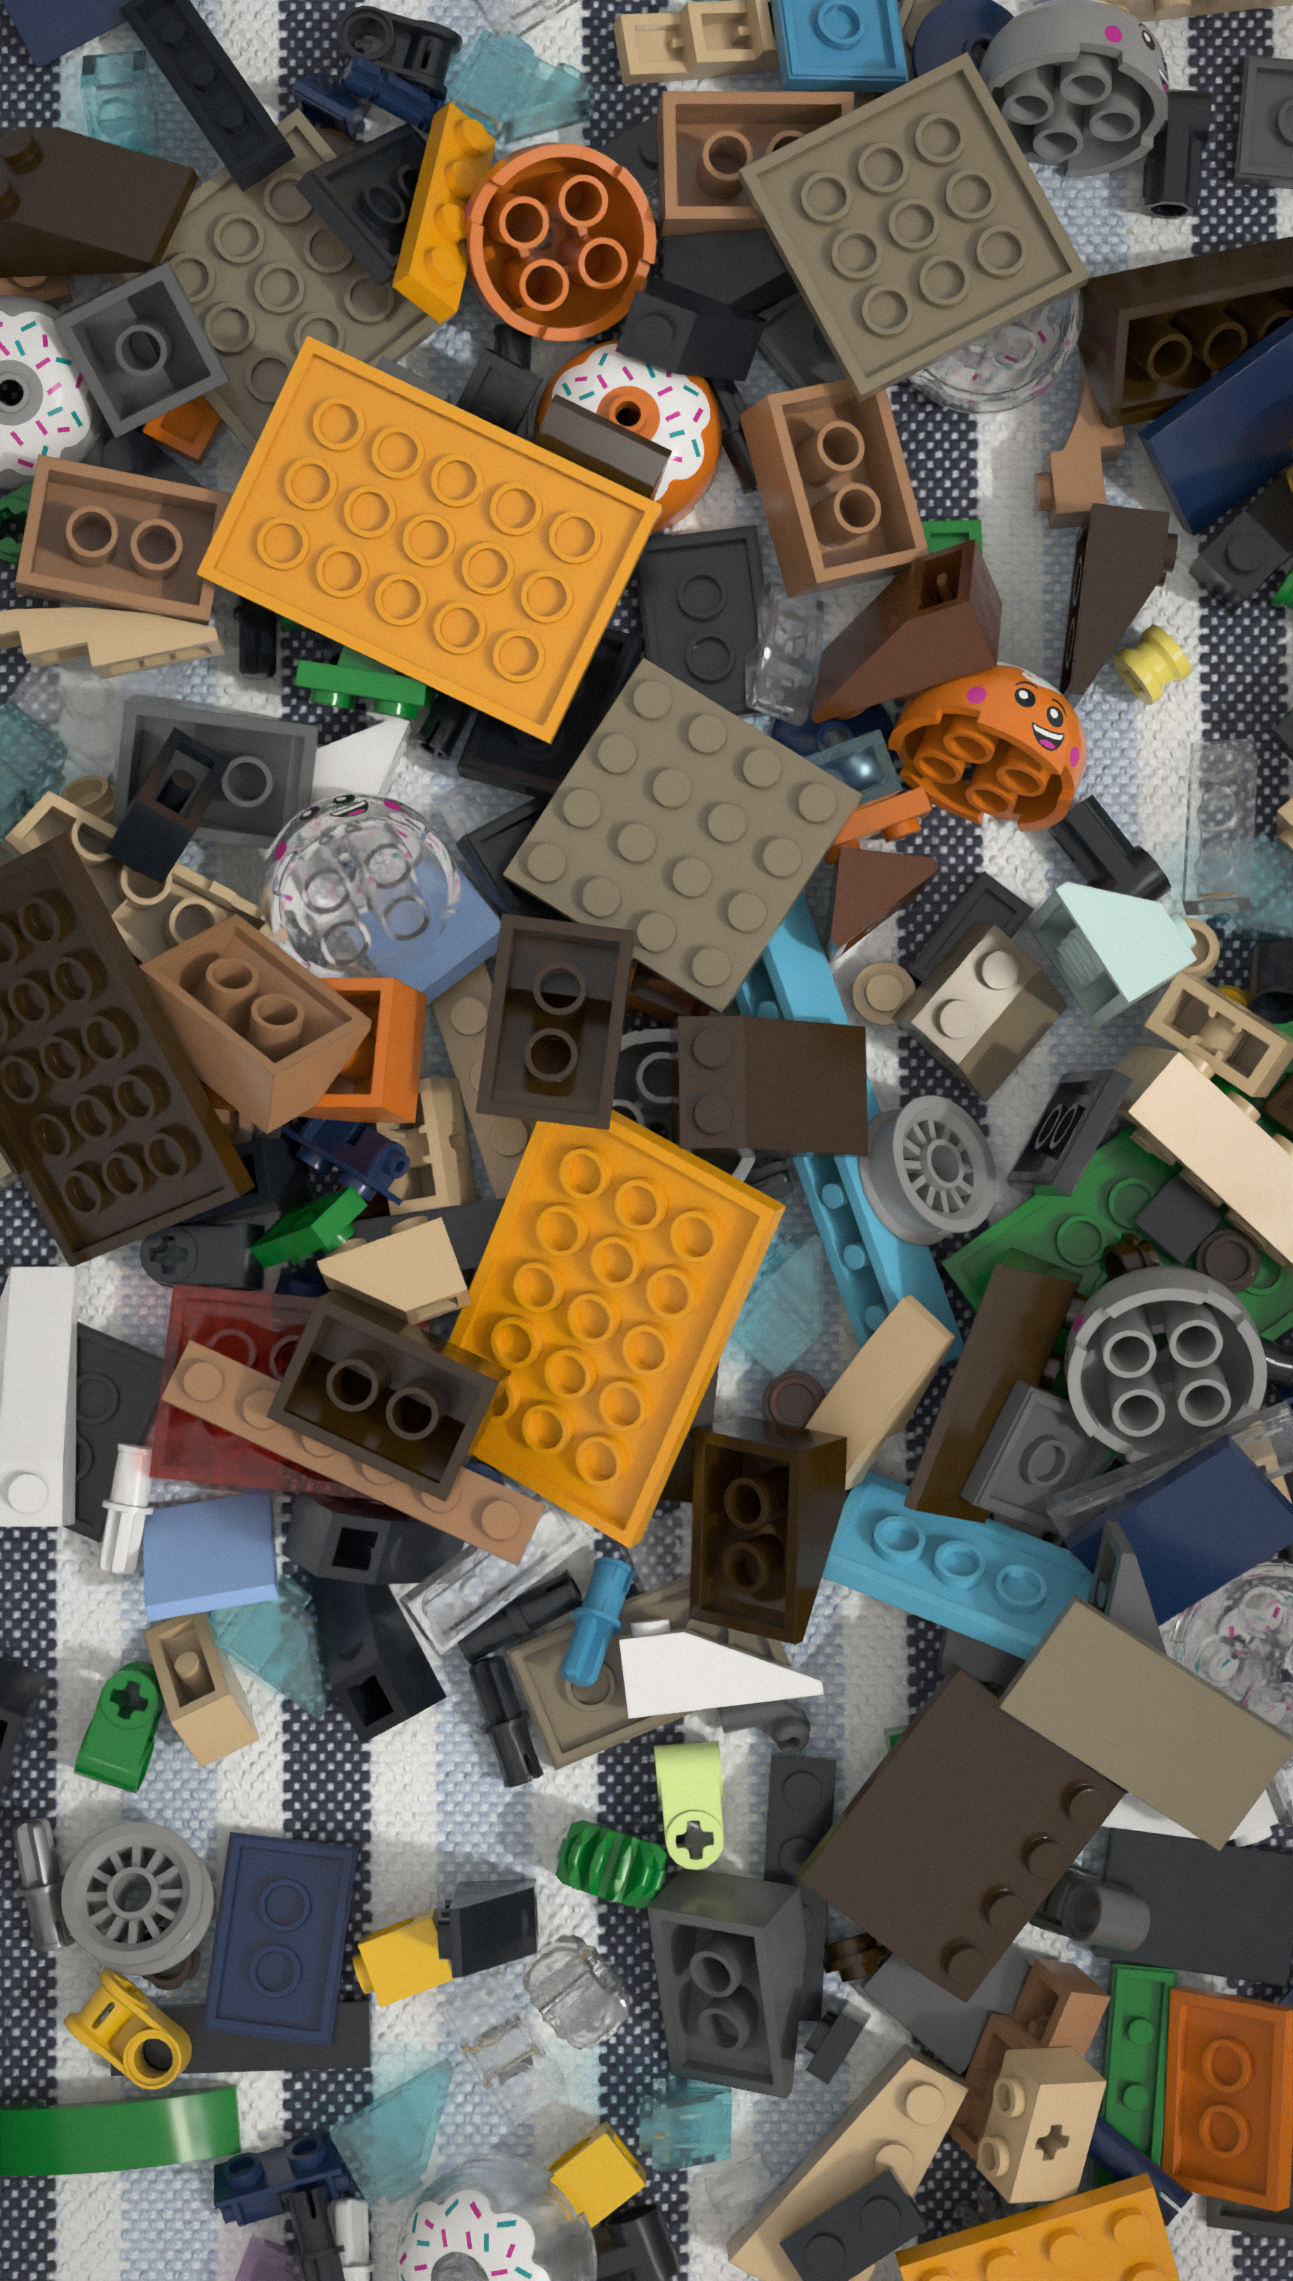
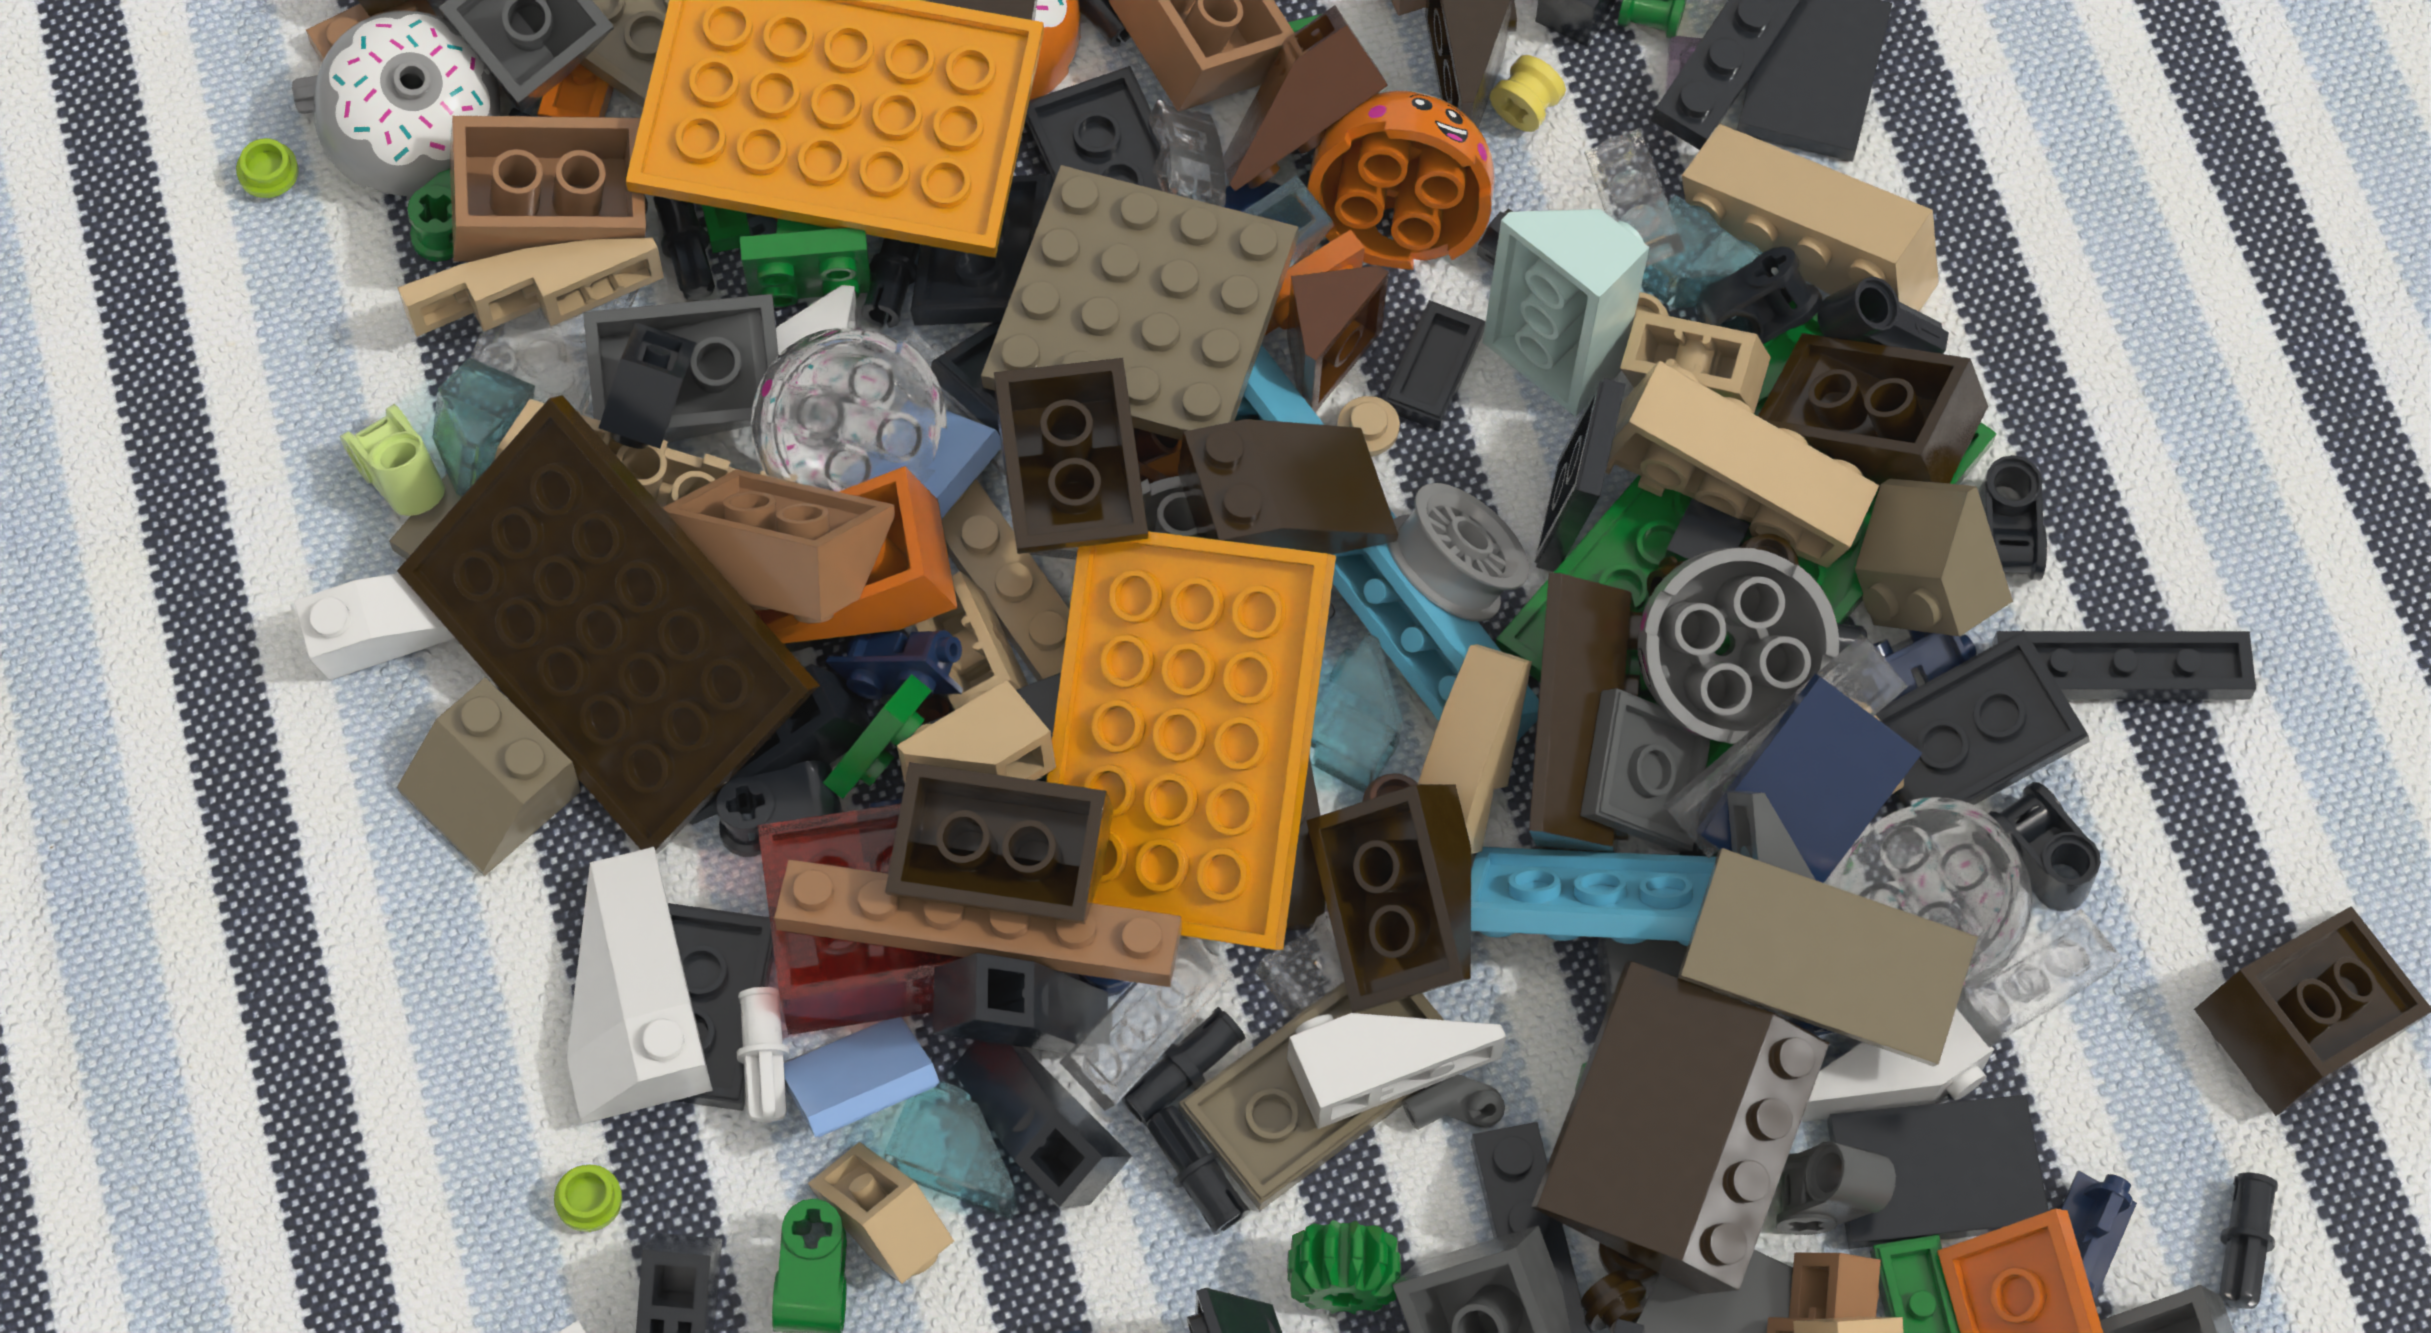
camera: 15 degrees left, 20 degrees down
dark azure axle [560,1557,636,1687] -> none
yellowish green piece [654,1740,724,1870] -> none
dark tan slope [891,923,1068,1102] -> none

